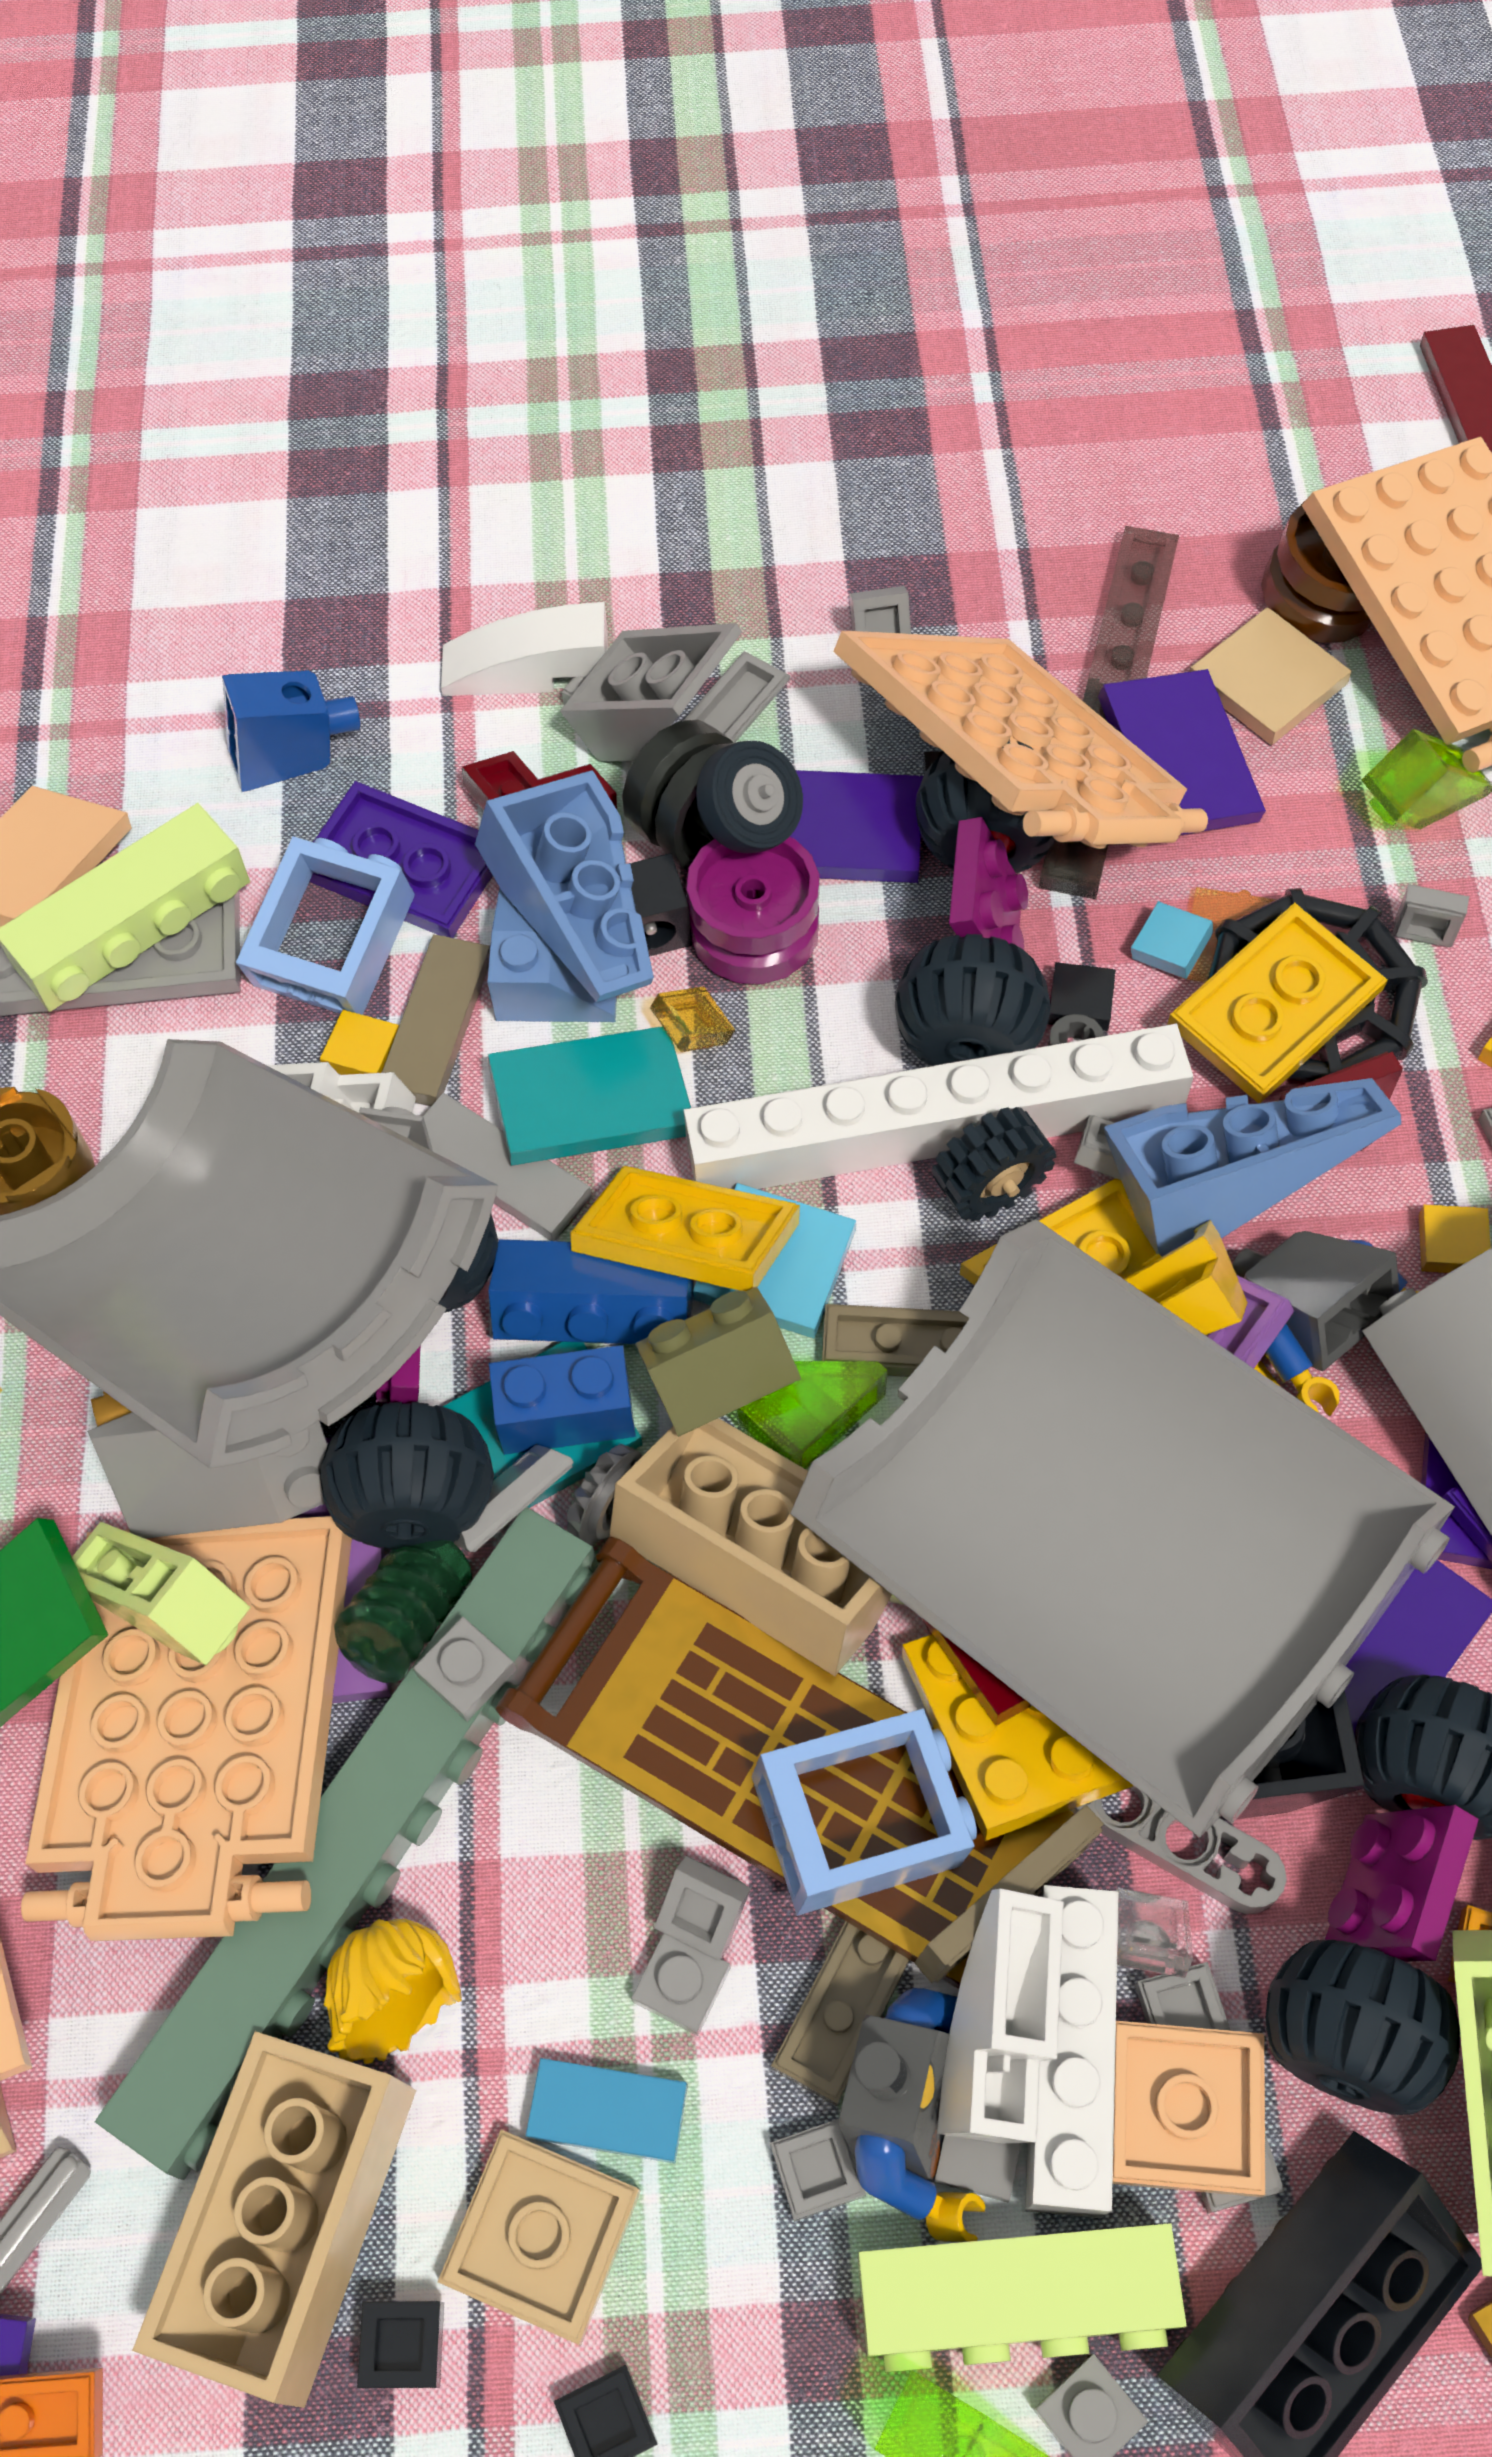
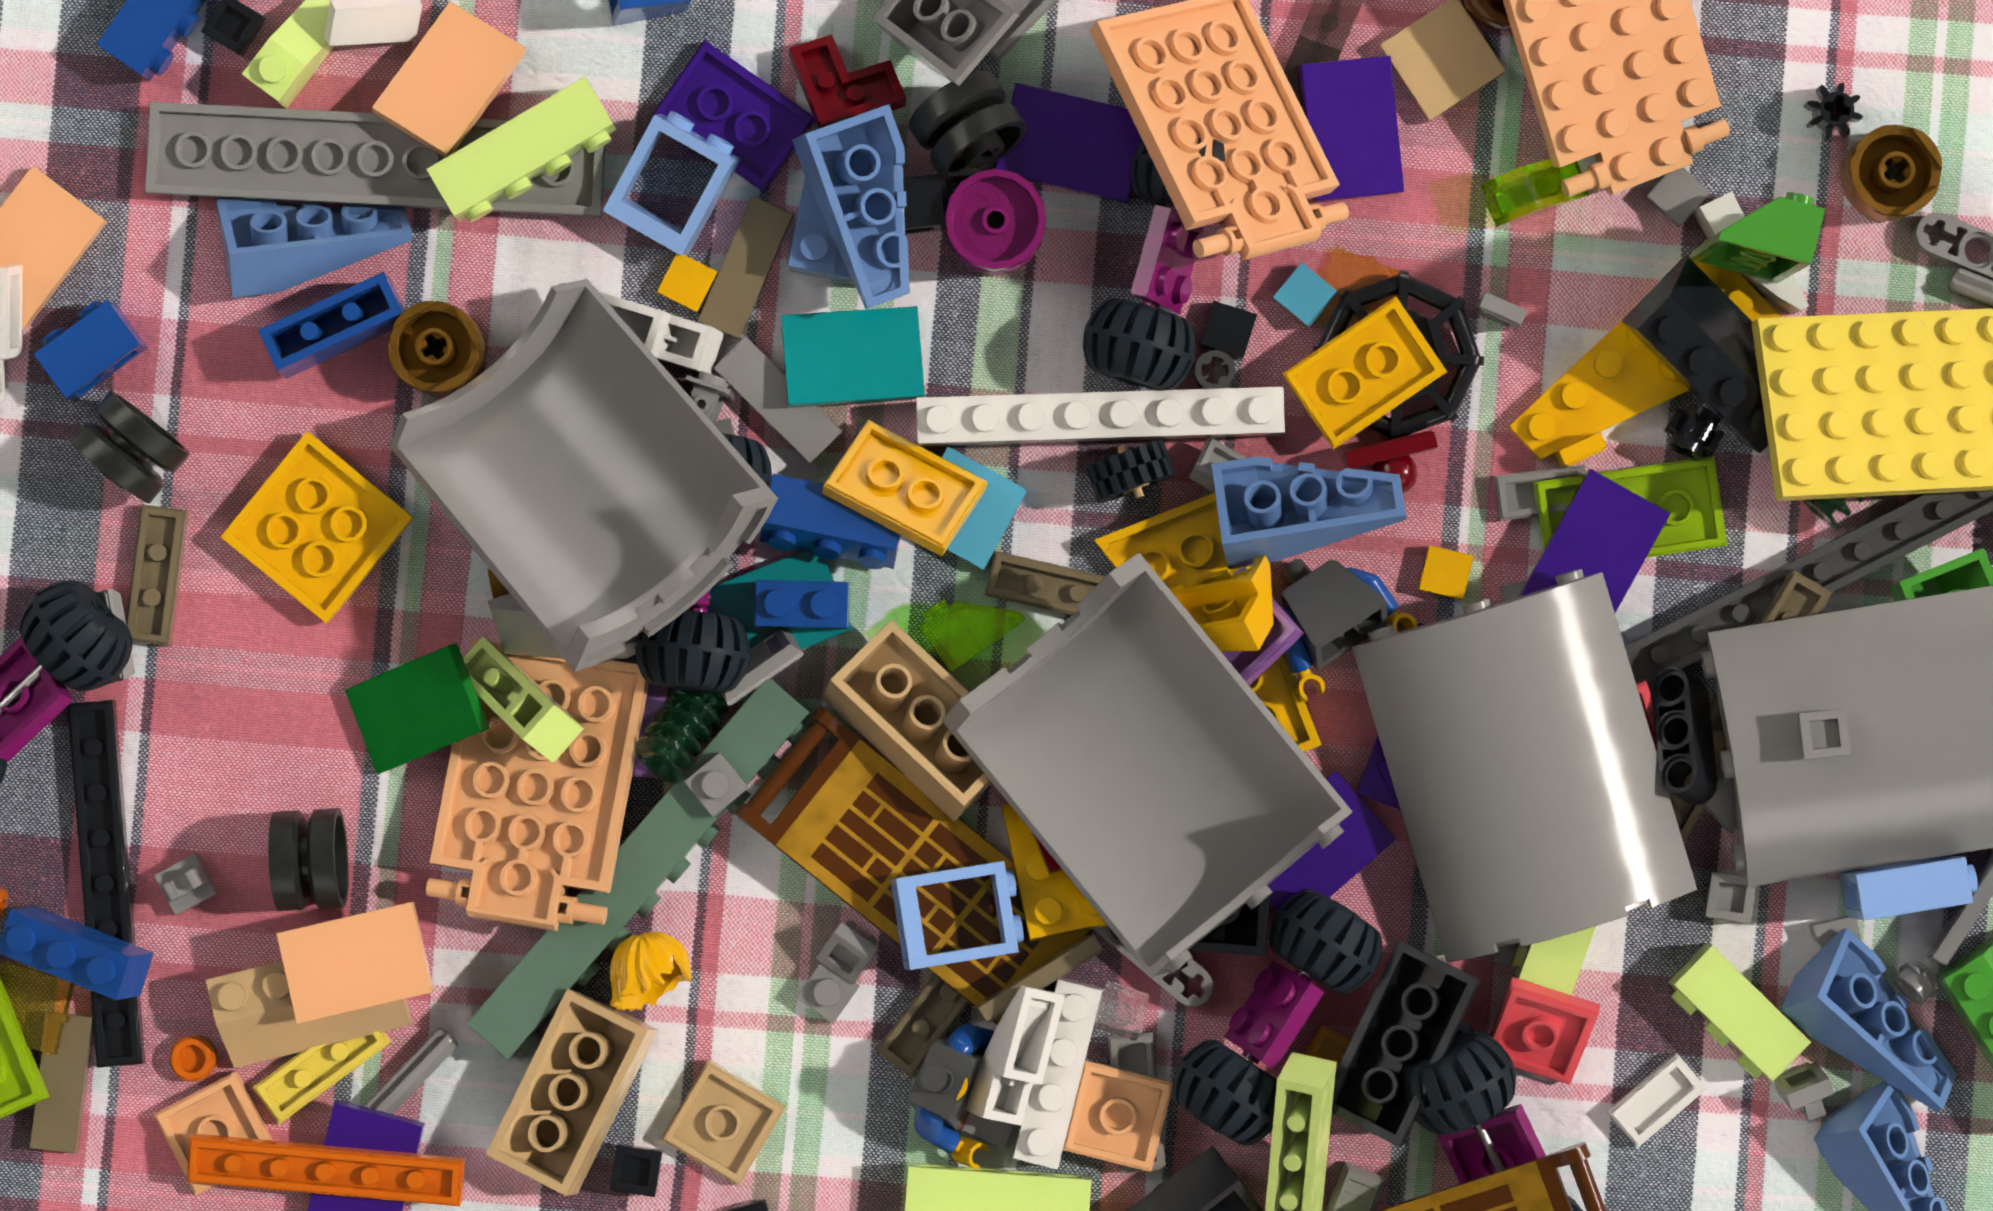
camera: 10 degrees right, 25 degrees up
dark azure tile [526,2058,688,2164] -> none
flat silver gear [567,1443,643,1545] -> none
olive slope [635,1287,801,1437] -> none
clear yellow tile [650,986,735,1052] -> none
black wheel [696,741,803,853] -> none
light grey tile [770,2119,866,2222] -> none

